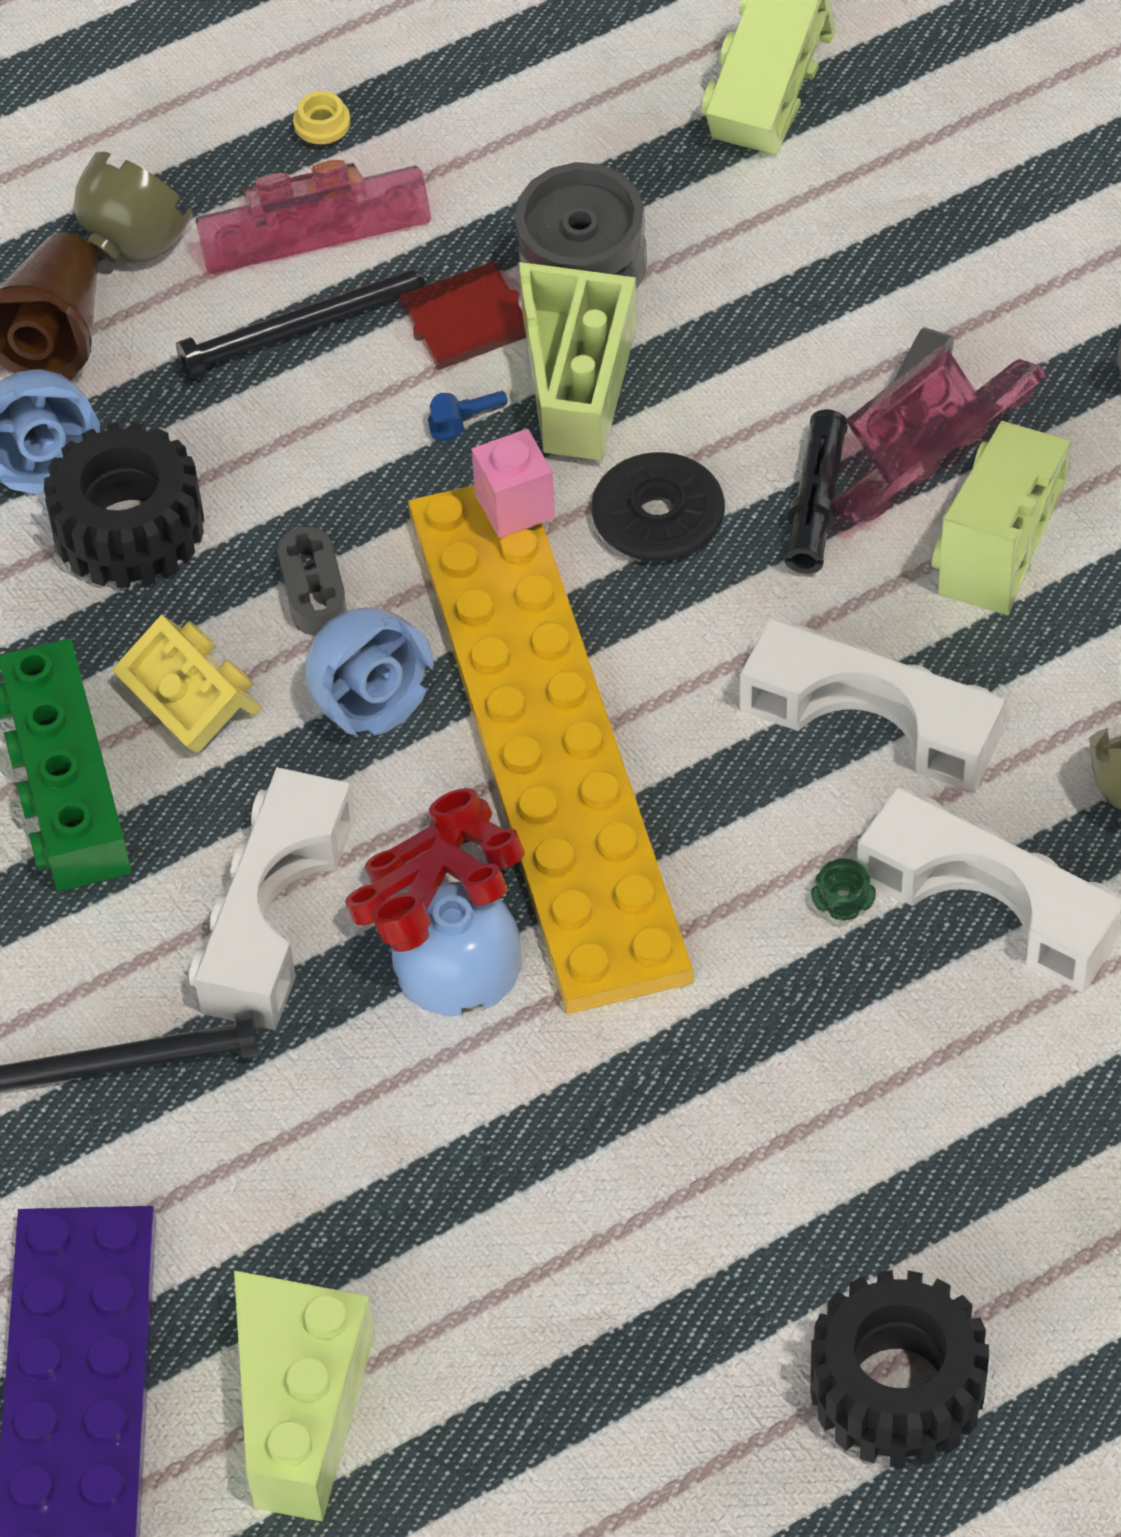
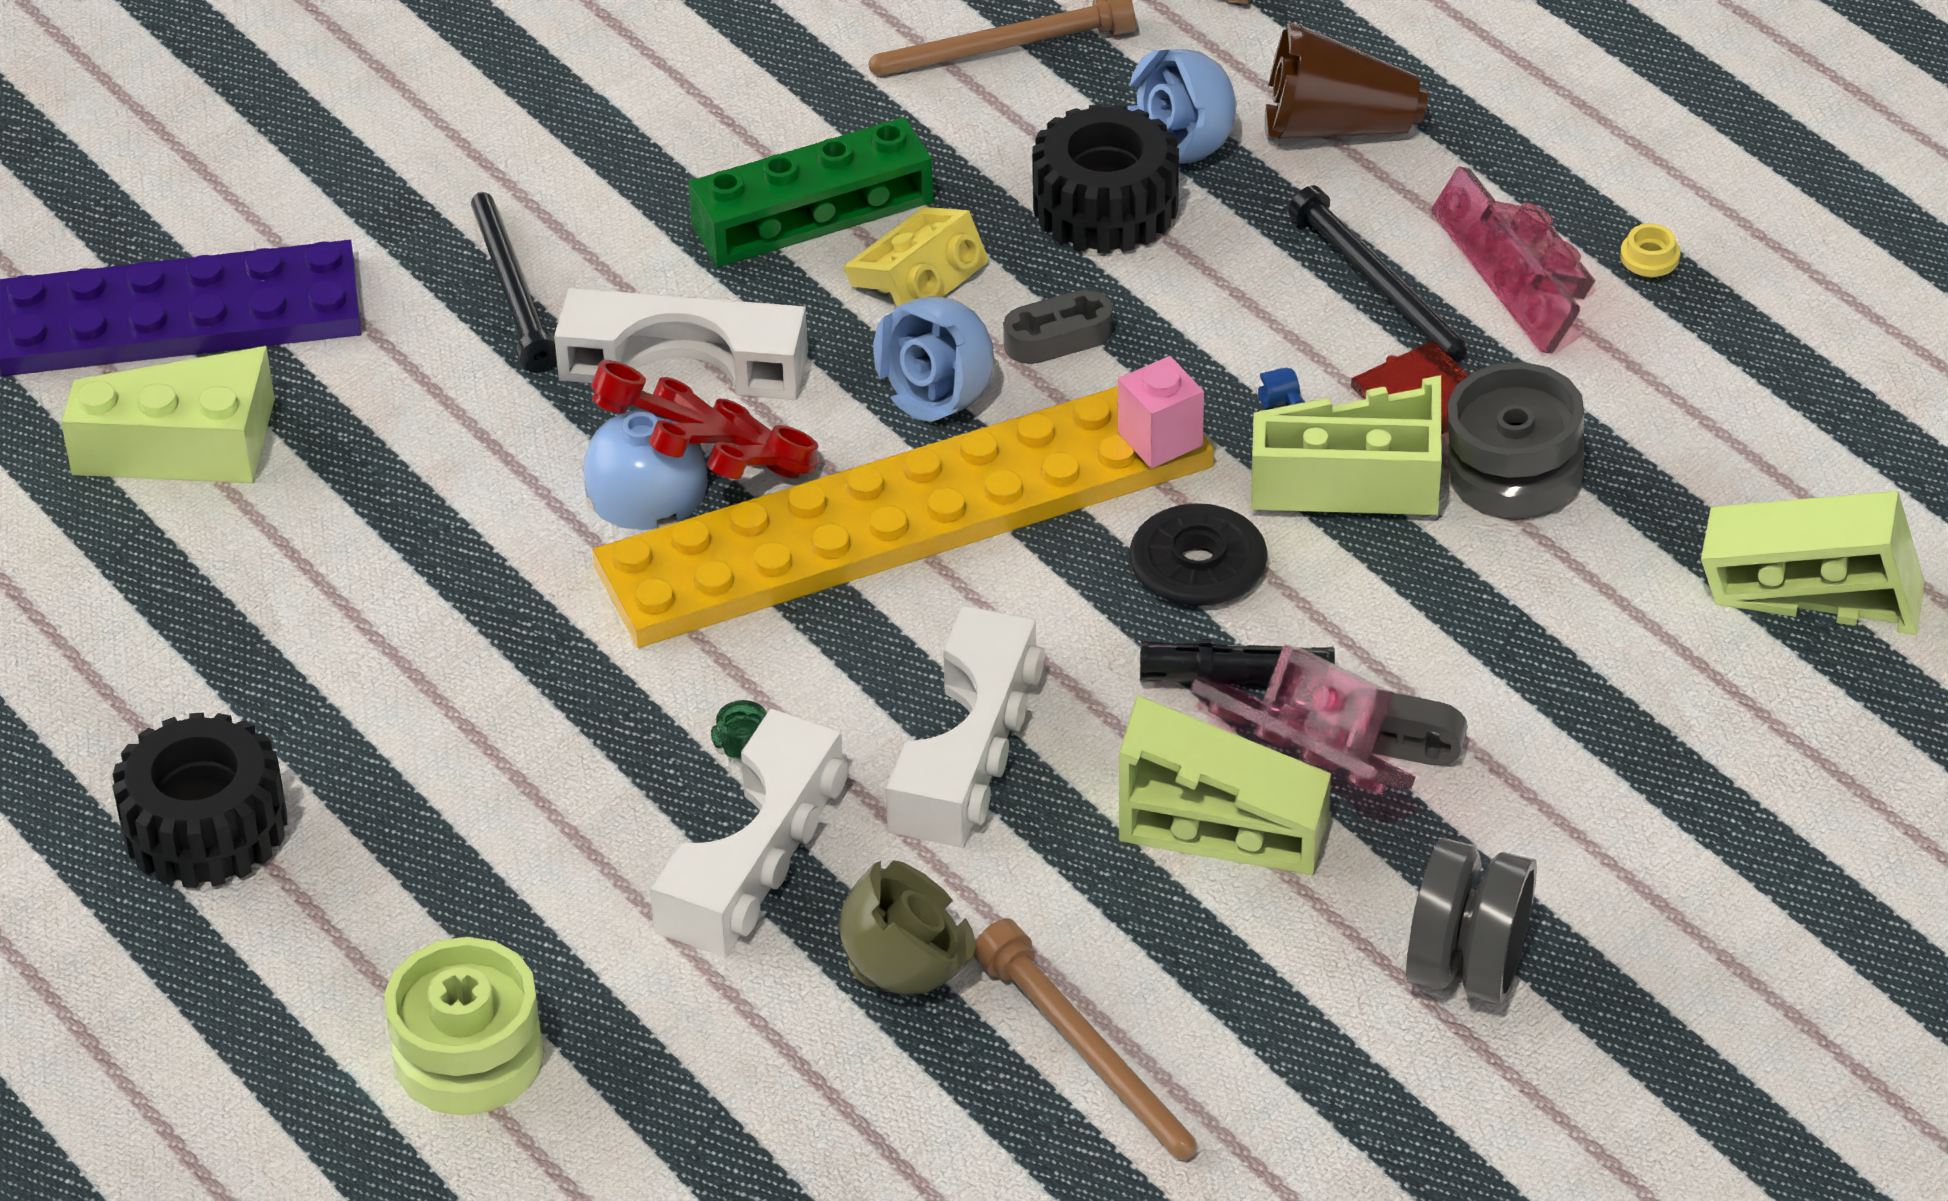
camera: 80 degrees right, 10 degrees down
olive cylinder [74,151,193,262] -> none

